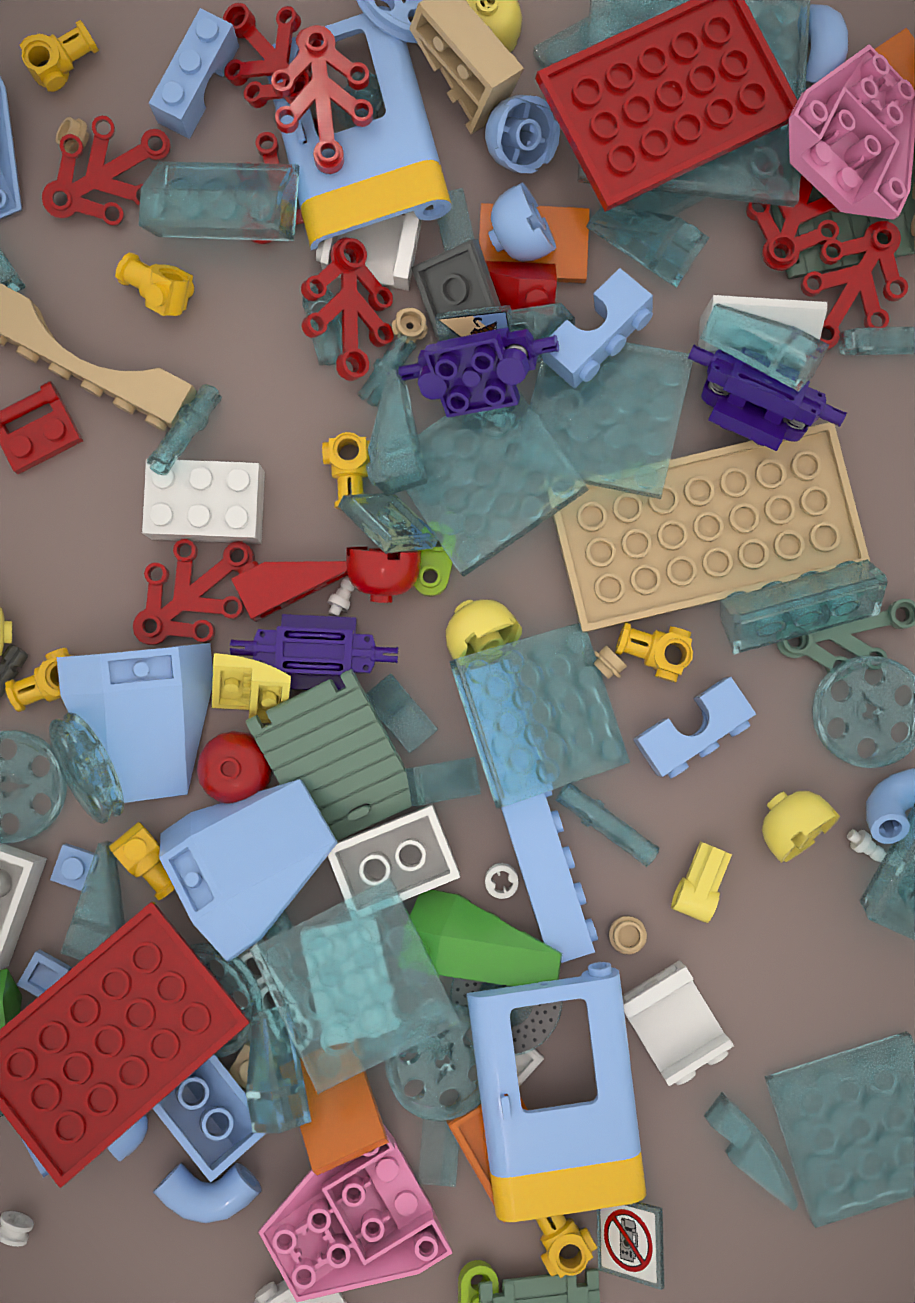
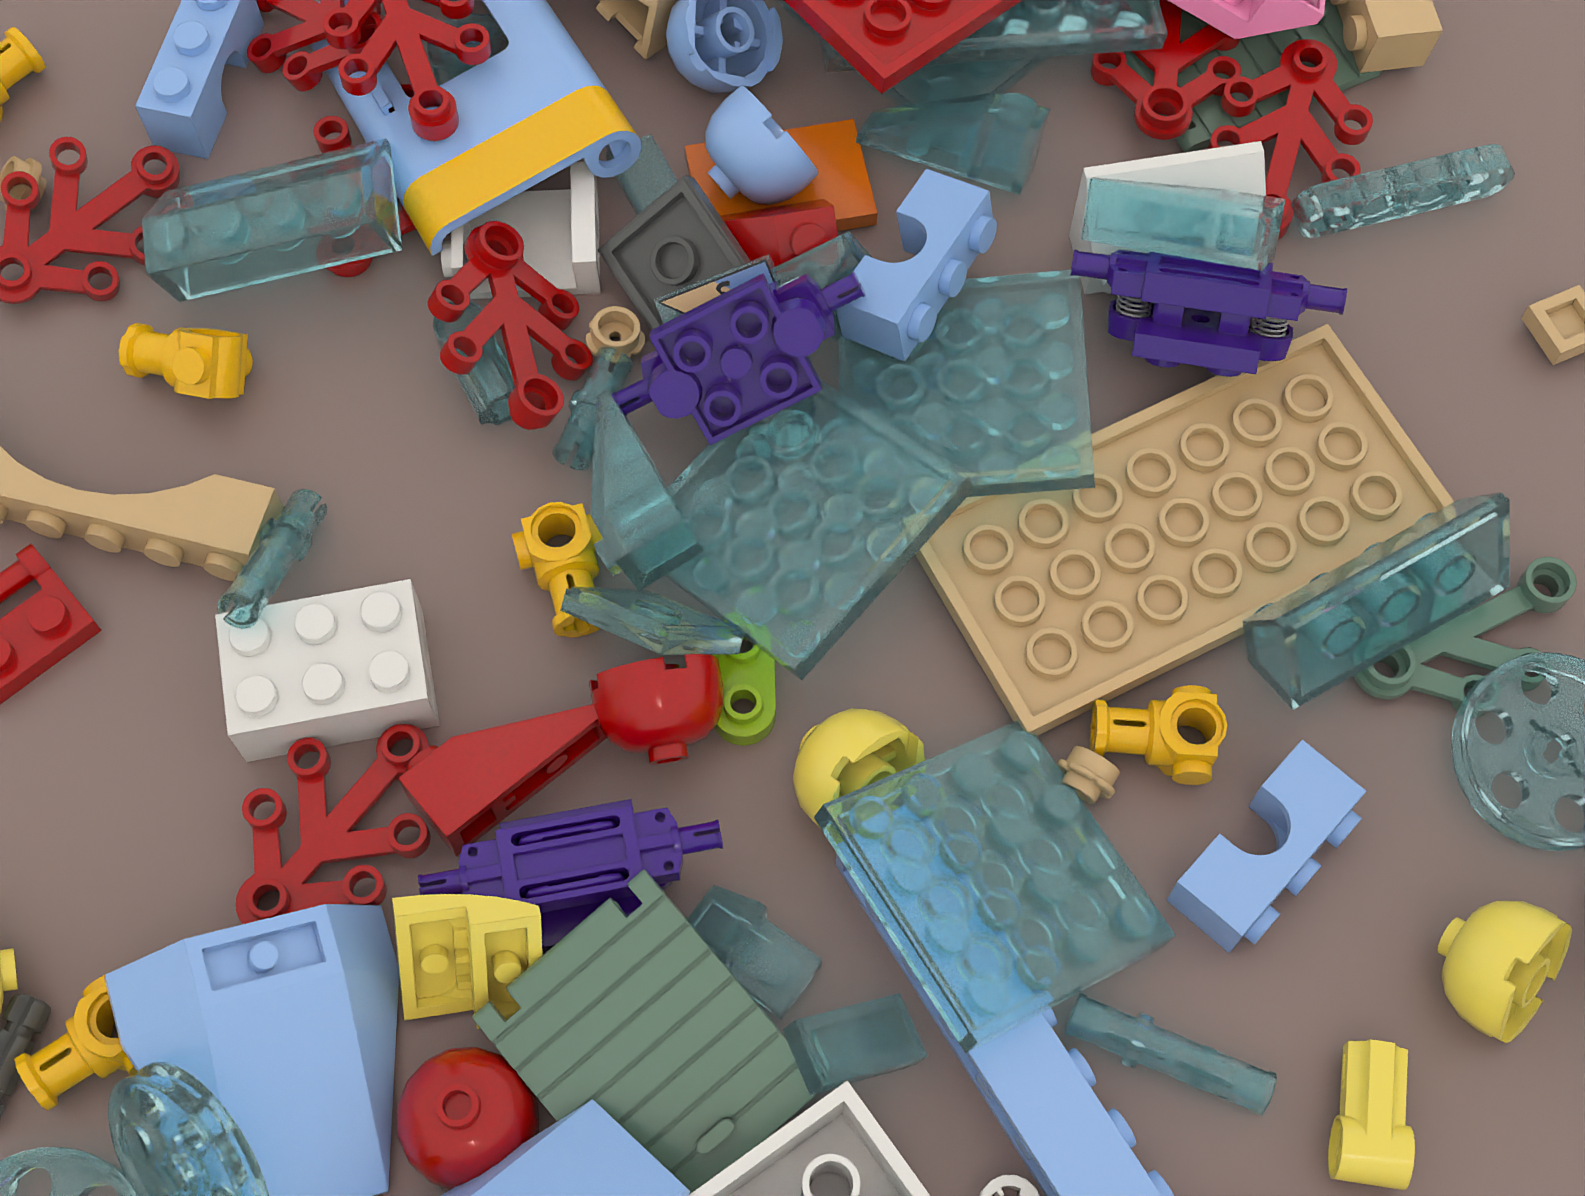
camera: 10 degrees left, 20 degrees down
white piece [327,576,355,617] -> none

